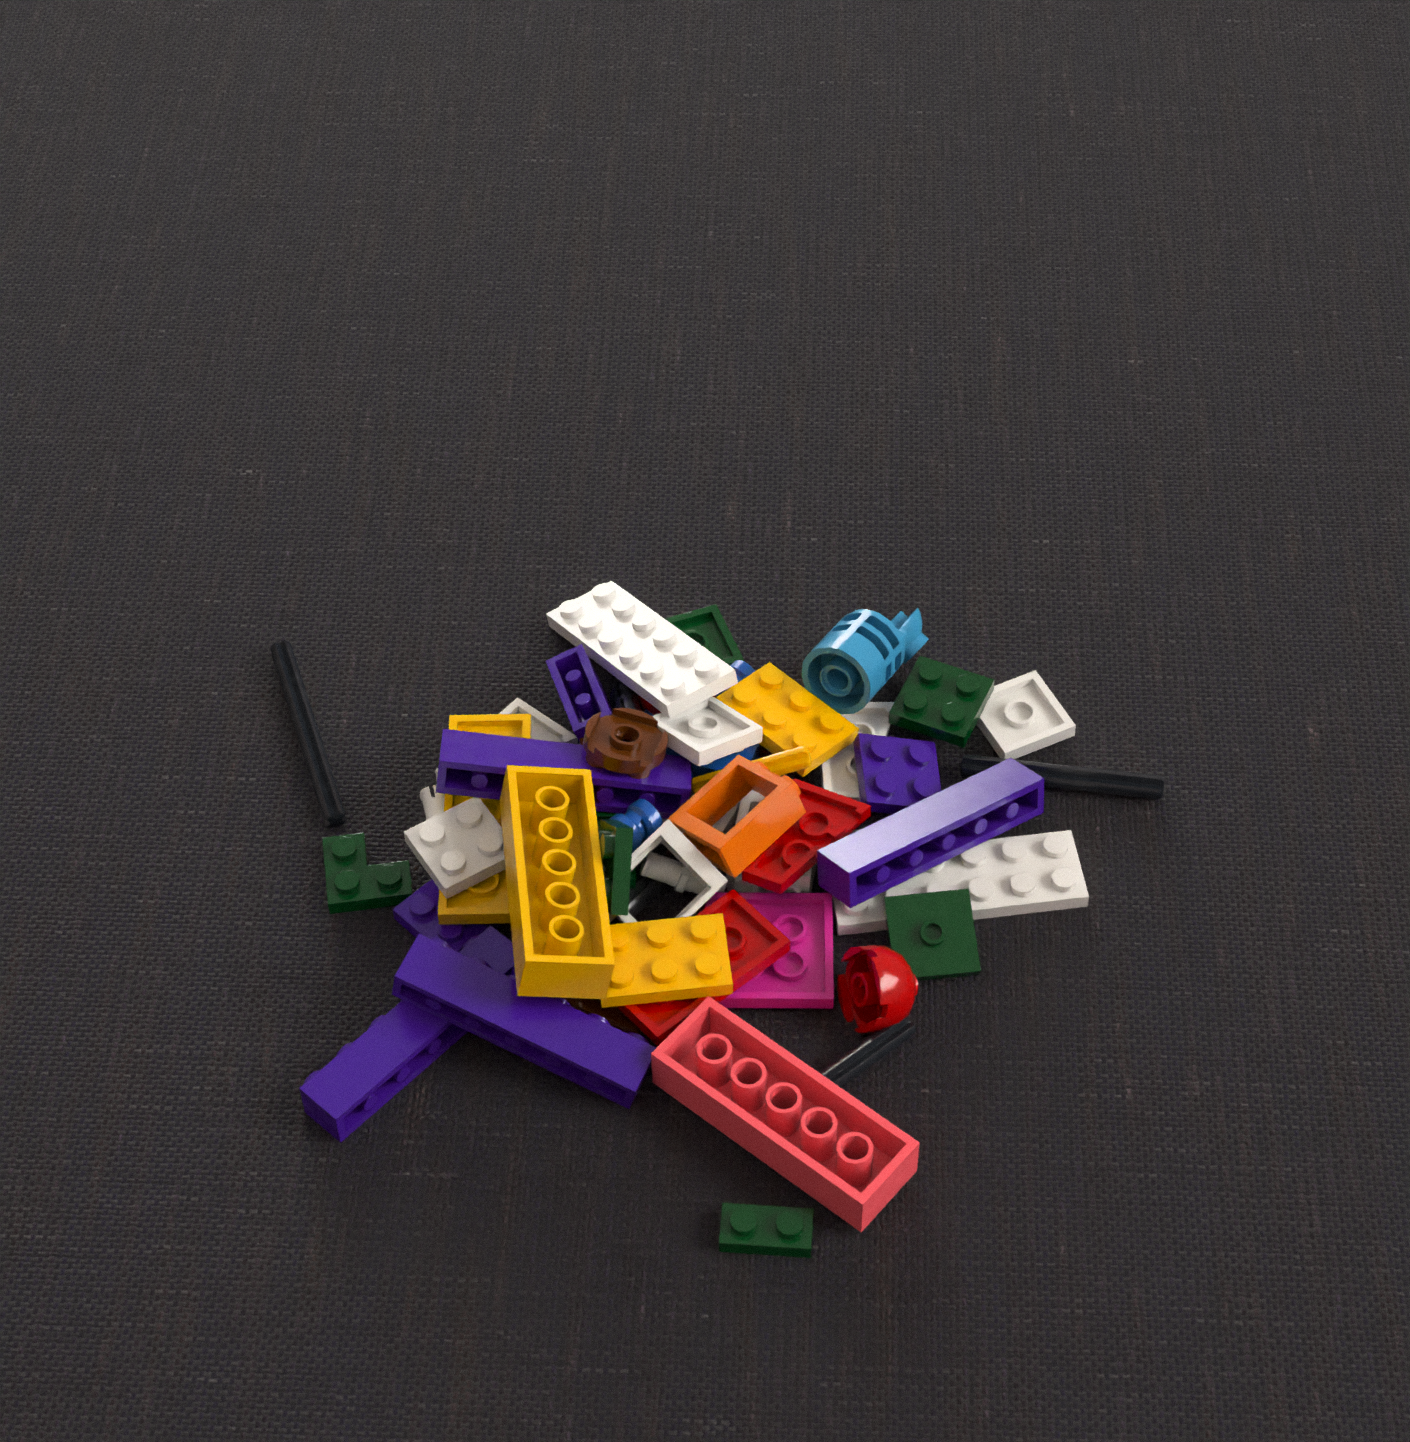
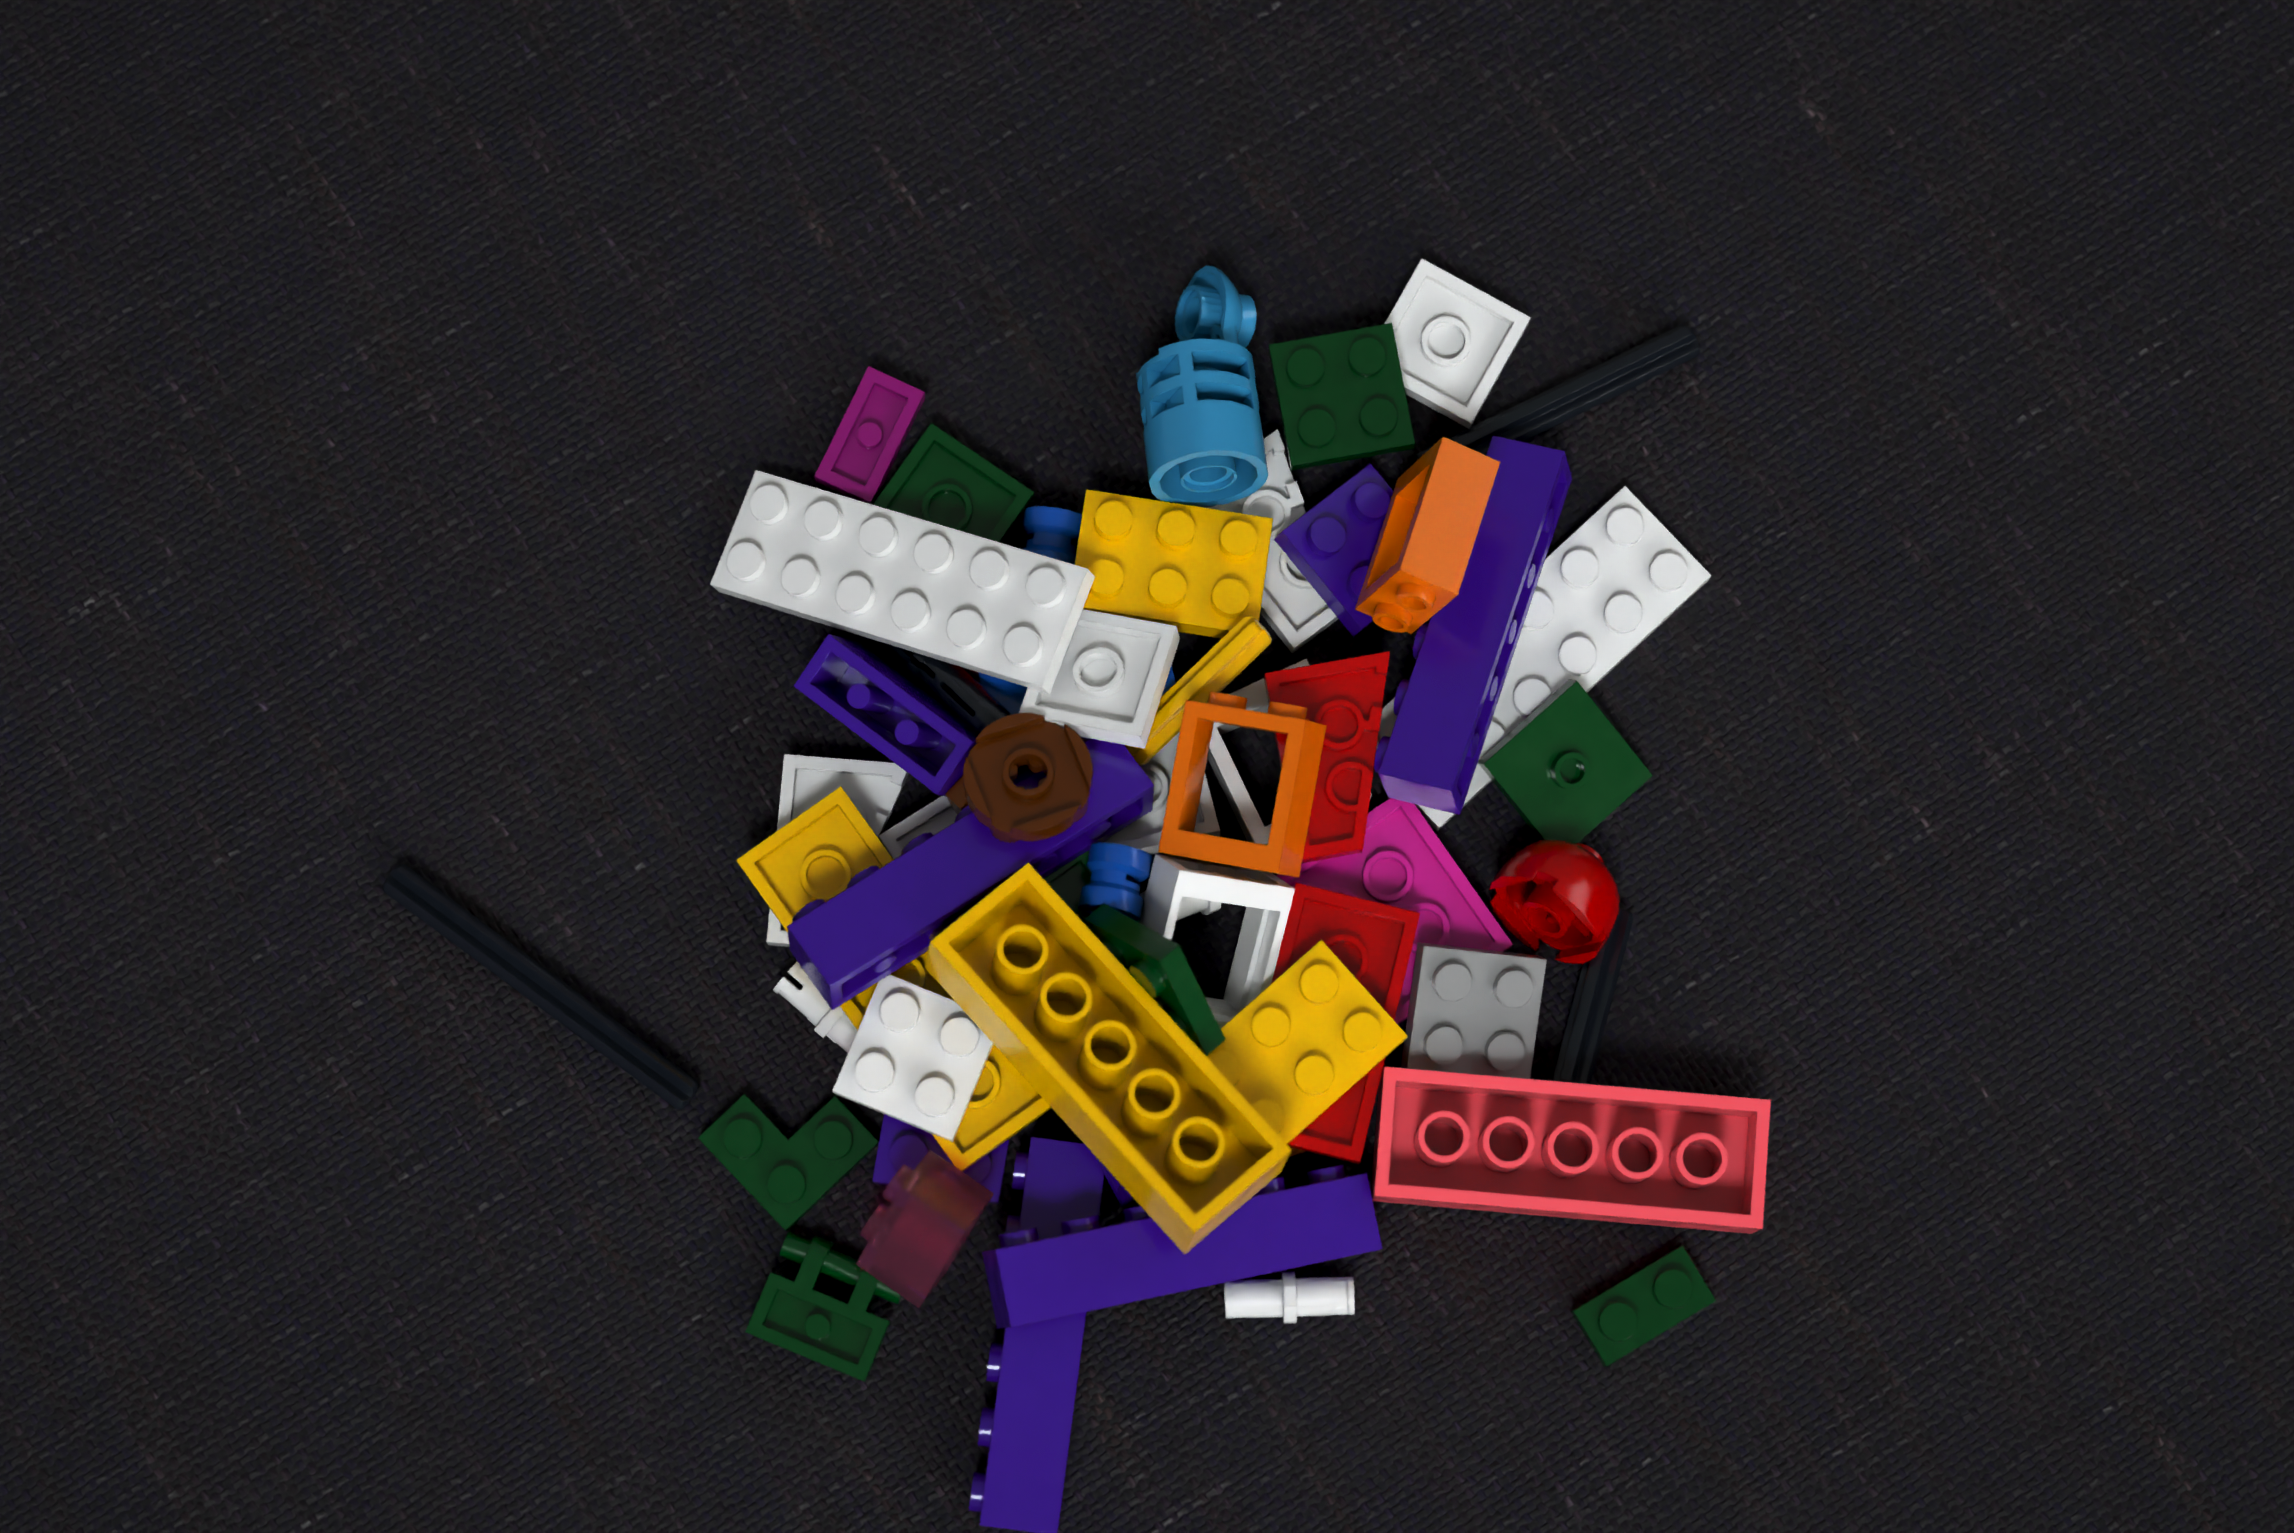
camera: 40 degrees left, 30 degrees up
none -> dark green plate [745,1231,908,1382]
none -> magenta plate [814,366,926,505]
none -> clear pink brick [856,1150,994,1308]
none -> white pin [1224,1272,1355,1324]
none -> orange window [1355,436,1500,634]
none -> light grey plate [1400,942,1547,1079]

